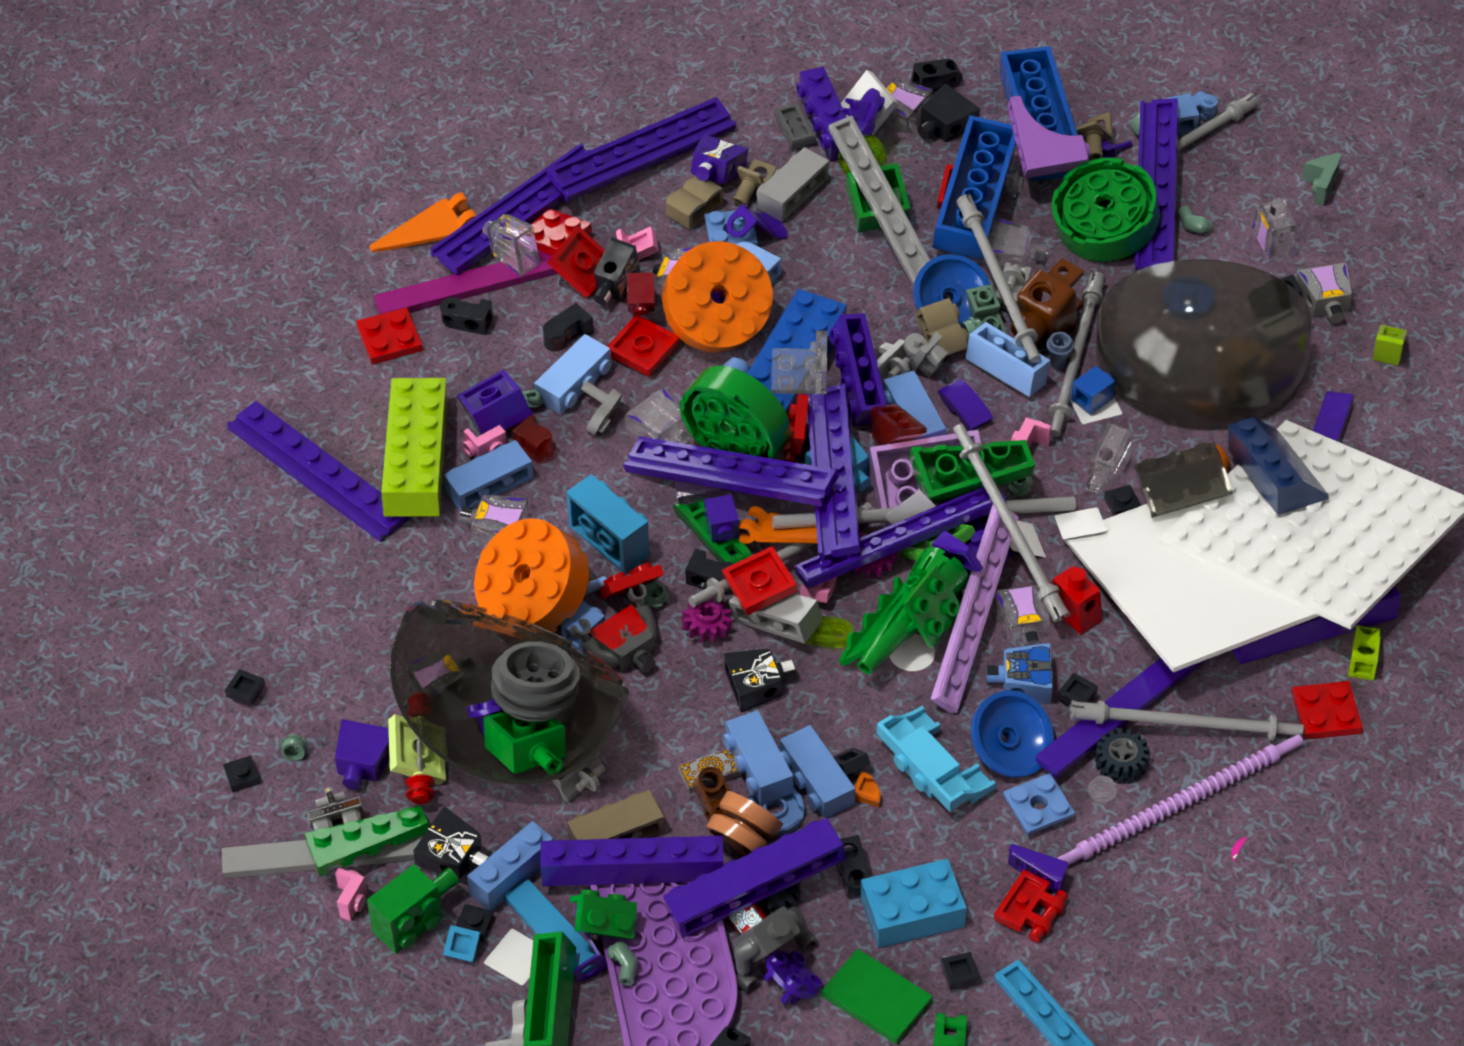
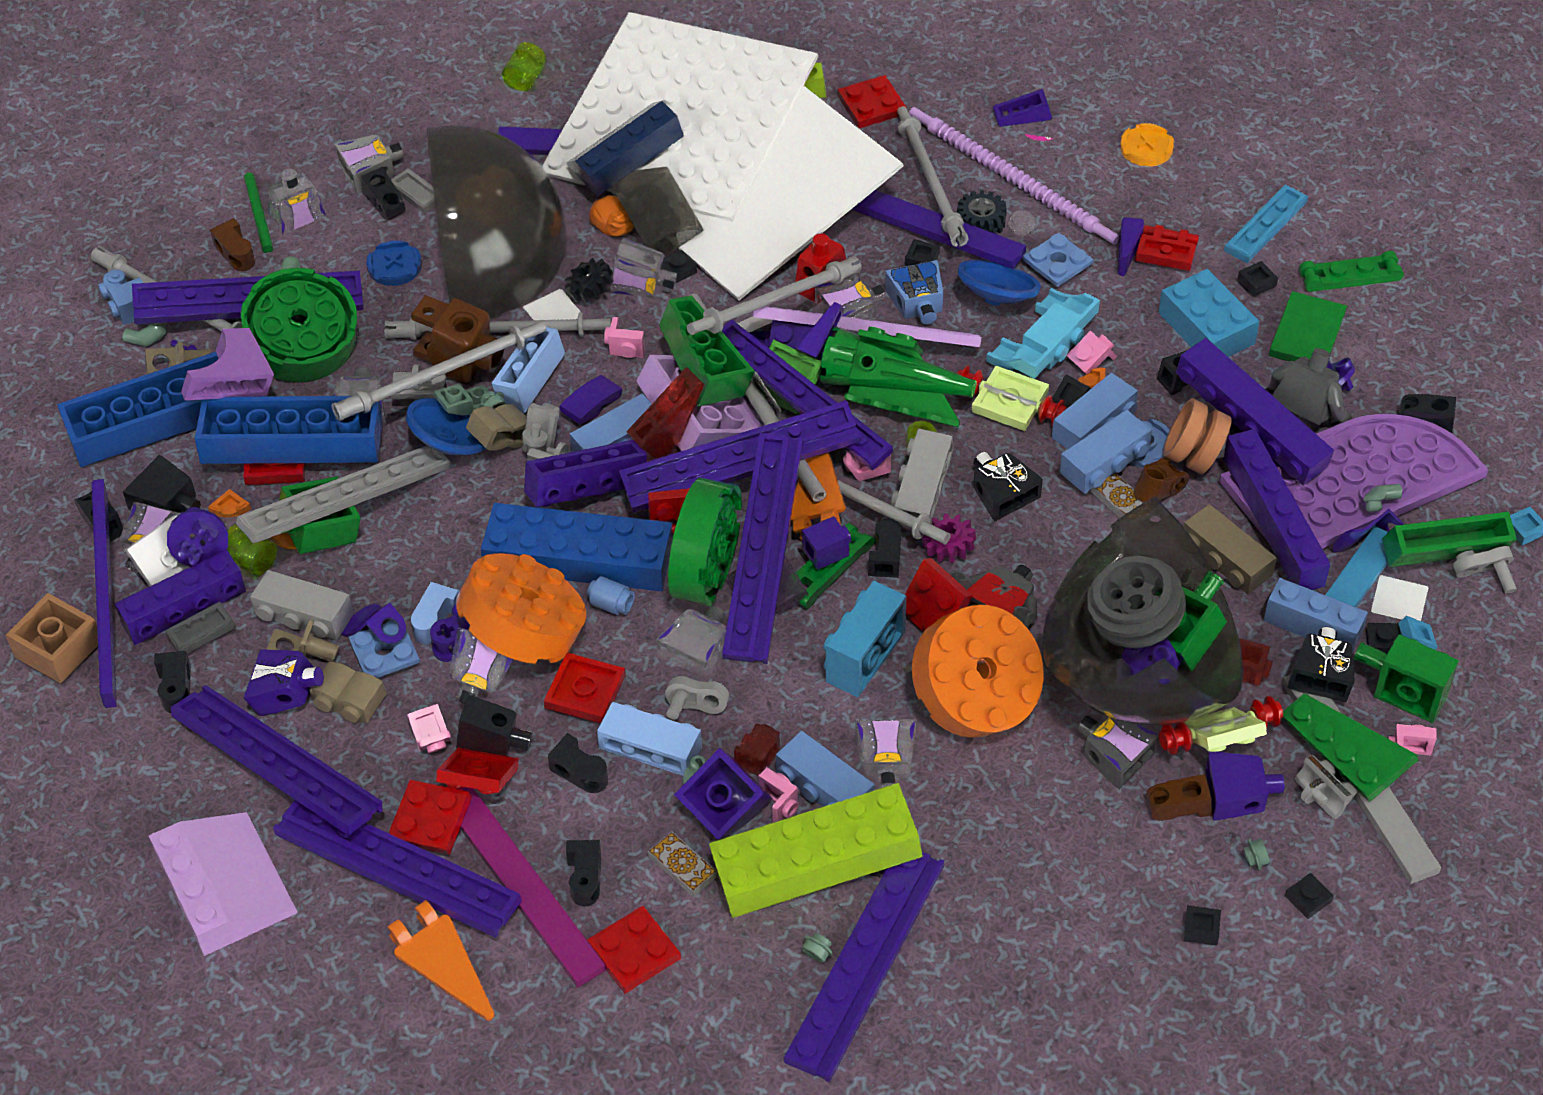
camera: 105 degrees left, 0 degrees up
clear torso [483,214,540,277] -> none
green bracket [570,890,637,940] -> none
dark red slope [627,273,655,315] -> none
red plate [722,546,798,616] -> none
clear bracket [771,331,827,394] -> none
sand blue cone [1046,332,1074,370] -> none
white sticker [1055,507,1107,539] -> none
blue brick [1071,366,1115,415] -> none
sand green slope [1302,153,1342,206] -> none
lime slope [1372,325,1407,365] -> none
none -> medium nougat brick [6,593,98,684]
none -> dark purple tile [91,479,117,708]
none -> lavender slope [148,812,297,956]
none -> black leg [154,651,191,713]
none -> orange tile [208,489,251,518]
none -> reddish brown leg [210,218,256,271]
none -> green bar [244,172,273,253]
none -> clear neon green wheel [502,42,547,92]
none -> black gear [565,258,614,303]
none -> tile [648,831,717,897]
none -> sand green plate [801,933,833,963]
none -> yellowish green plate [957,365,1068,431]
none -> dark purple slope [993,89,1053,127]
none -> bright pink bracket [1066,331,1117,374]
none -> light orange tile [1120,123,1174,166]
none -> reddish brown leg [1146,774,1212,821]
none -> clear red brick [1222,636,1273,686]

